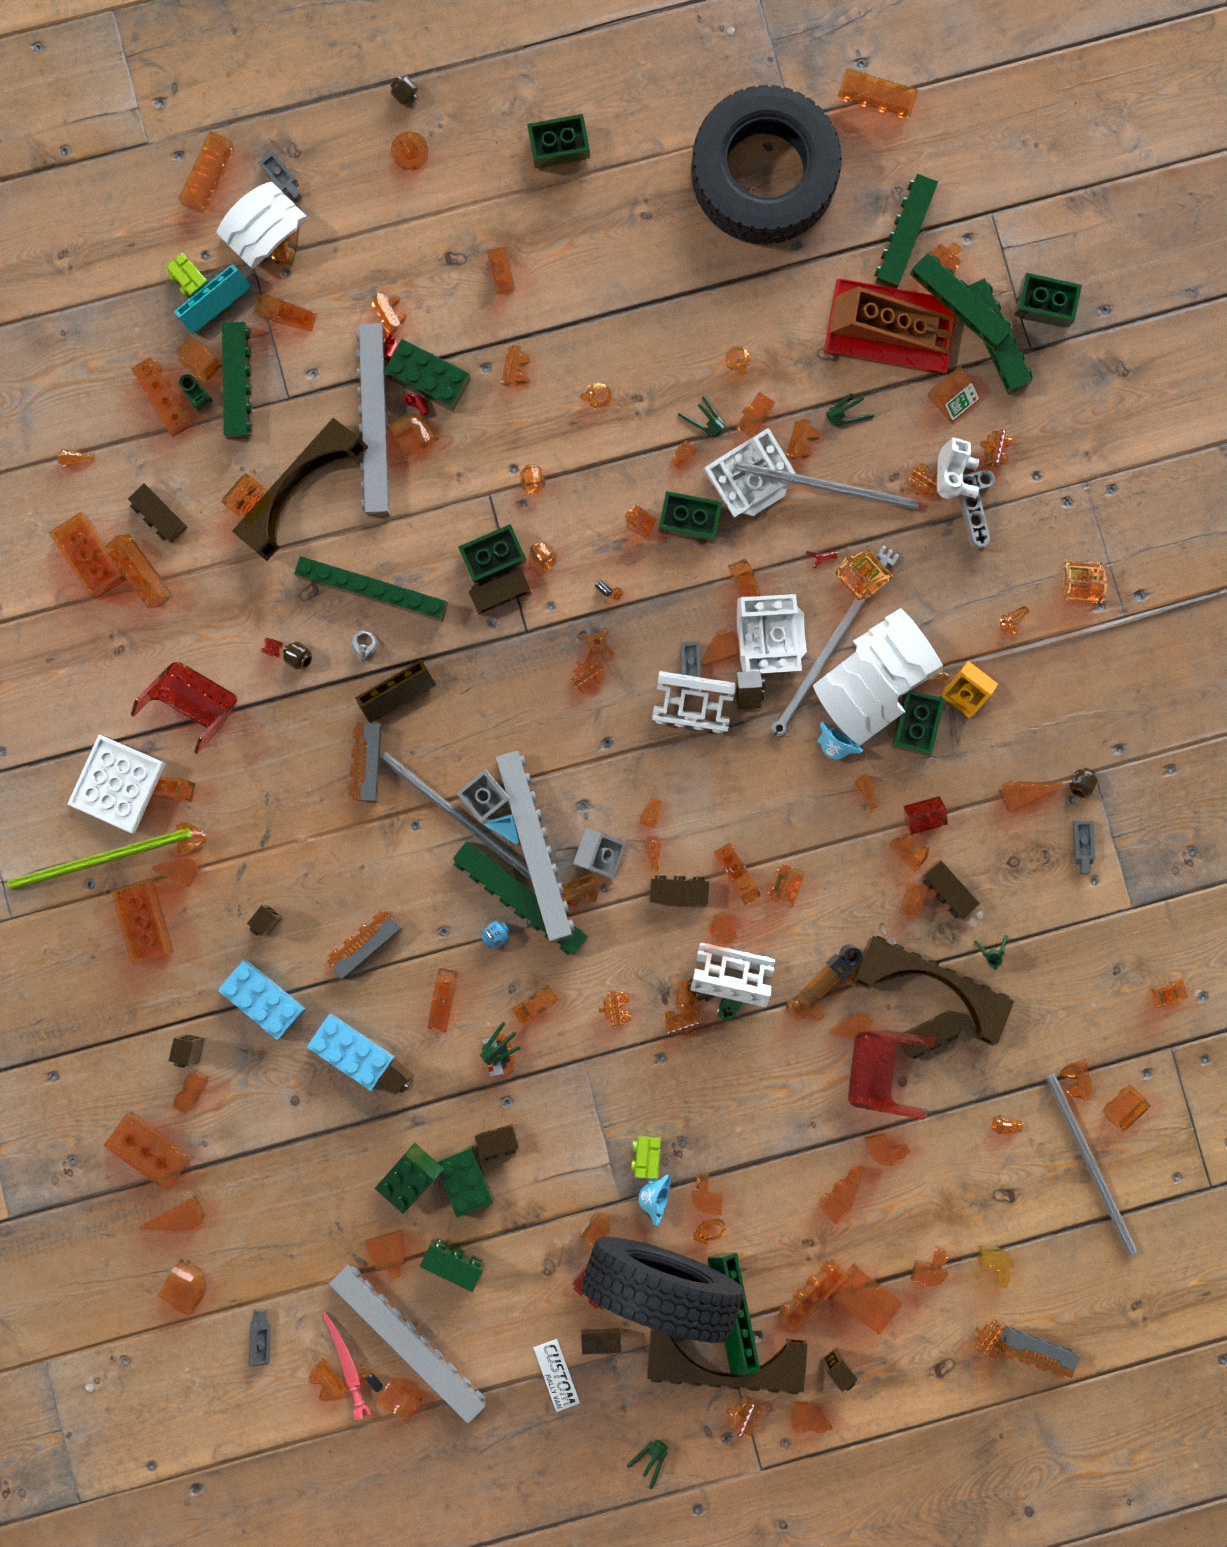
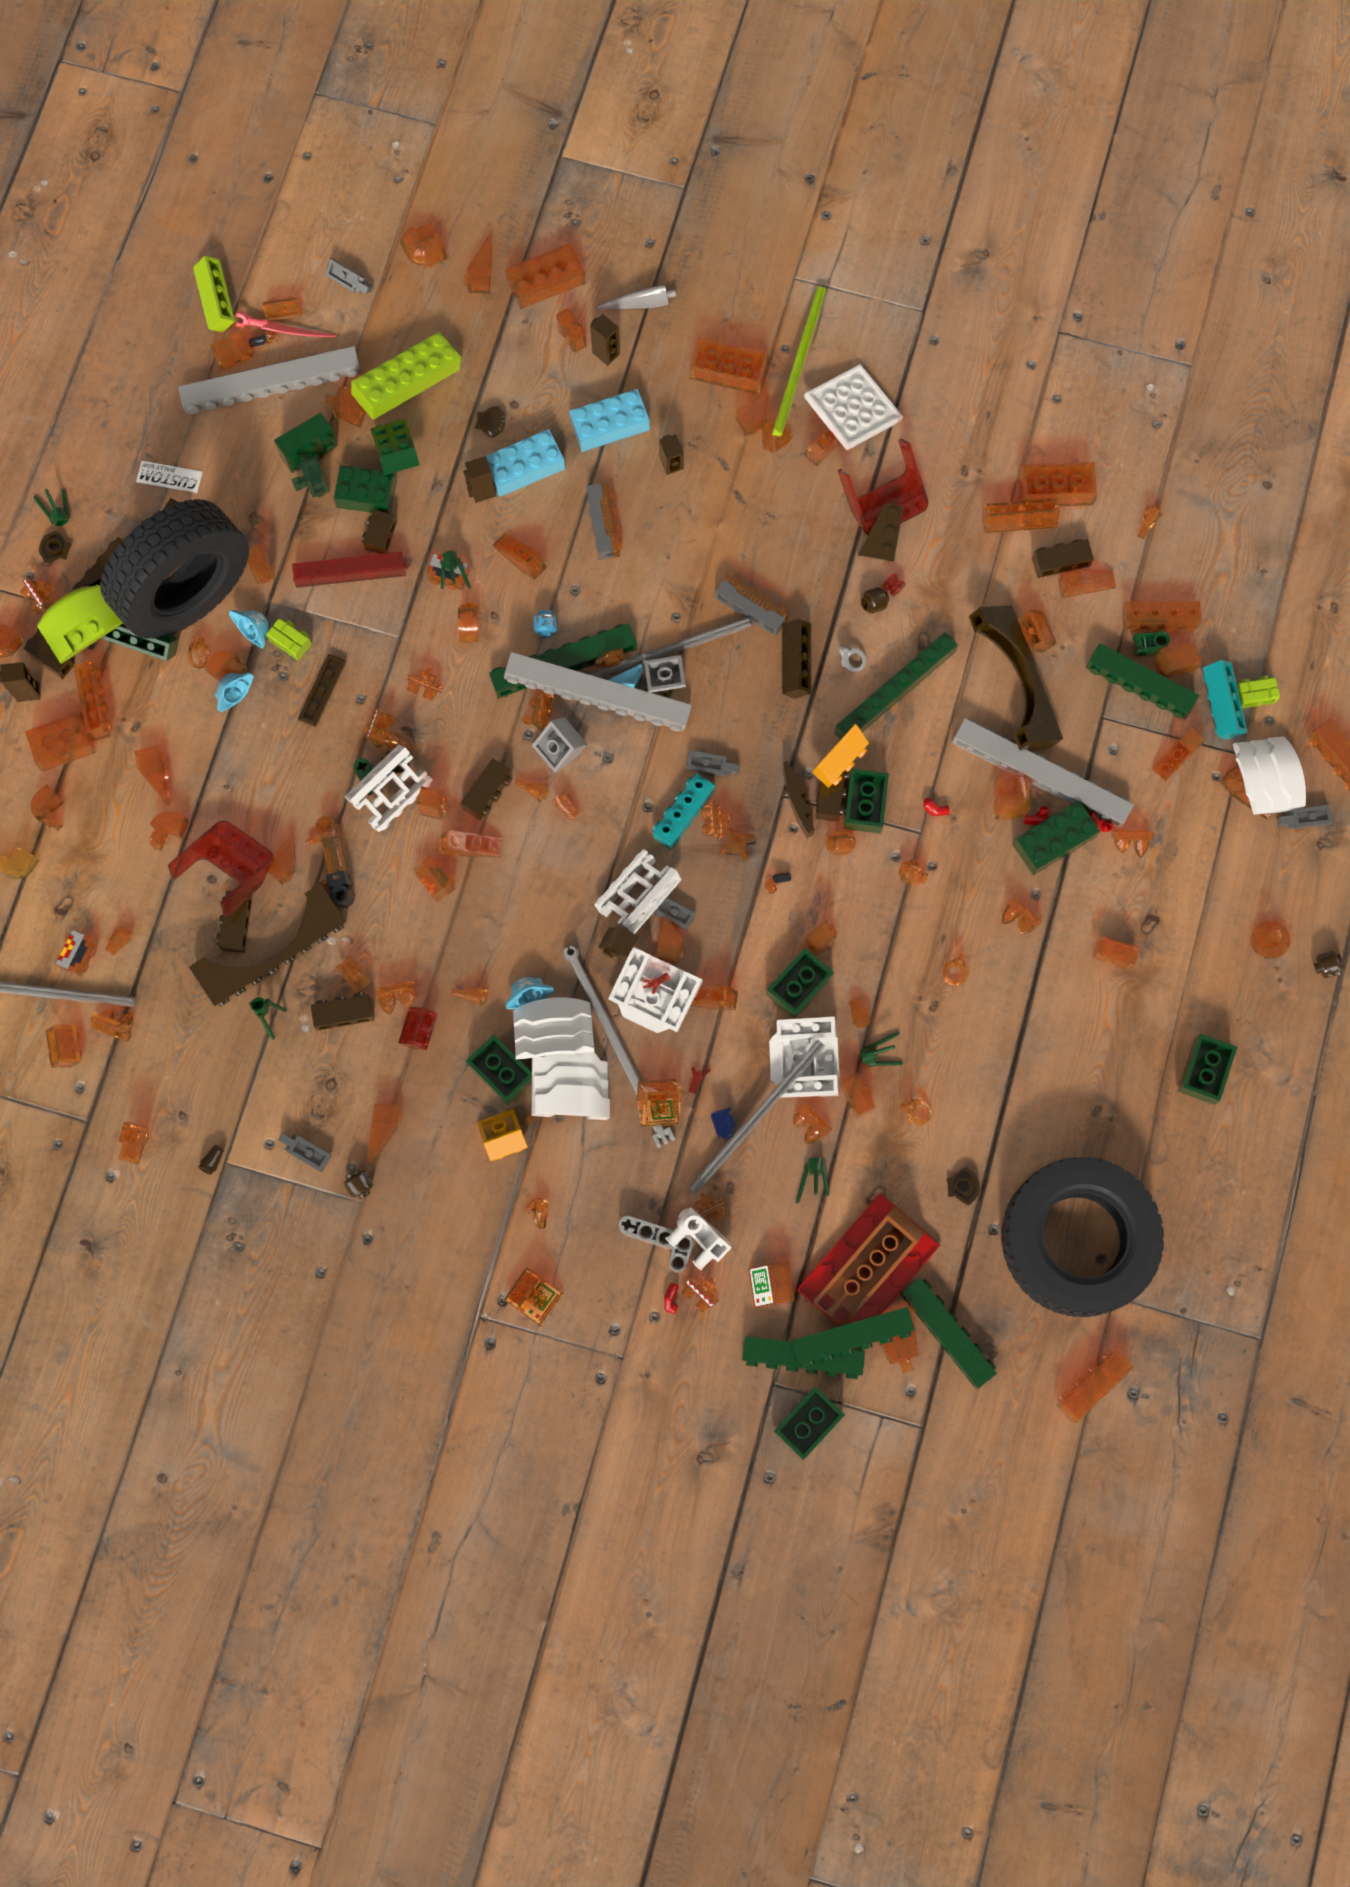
camera: 125 degrees right, 10 degrees down
none -> lime slope [37,585,123,664]
none -> dark brown animal [39,531,72,563]
none -> brick [55,930,98,977]
none -> lime brick [193,256,235,332]
none -> dark brown cone [198,1145,225,1175]
none -> medium azure hat [215,672,254,713]
none -> clear green brick [291,457,330,498]
none -> clear red brick [292,552,409,588]
none -> dark brown tile [298,654,346,727]
none -> lime brick [351,332,461,420]
none -> dark brown animal [475,406,506,438]
none -> clear orange animal [594,648,628,668]
none -> light grey piece [597,284,676,310]
none -> clear red bar [643,972,670,994]
none -> teal brick [652,773,715,850]
none -> red arm [664,1283,679,1314]
none -> dark grey hinge [686,750,740,777]
none -> clear blue window [711,1107,736,1140]
none -> dark brown slope [782,761,815,839]
none -> light orange slope [812,724,869,788]
none -> dark brown wing [858,503,904,562]
none -> red arm [923,798,950,816]
none -> dark brown animal [947,1167,980,1205]
none -> clear orange slope [1058,569,1116,598]

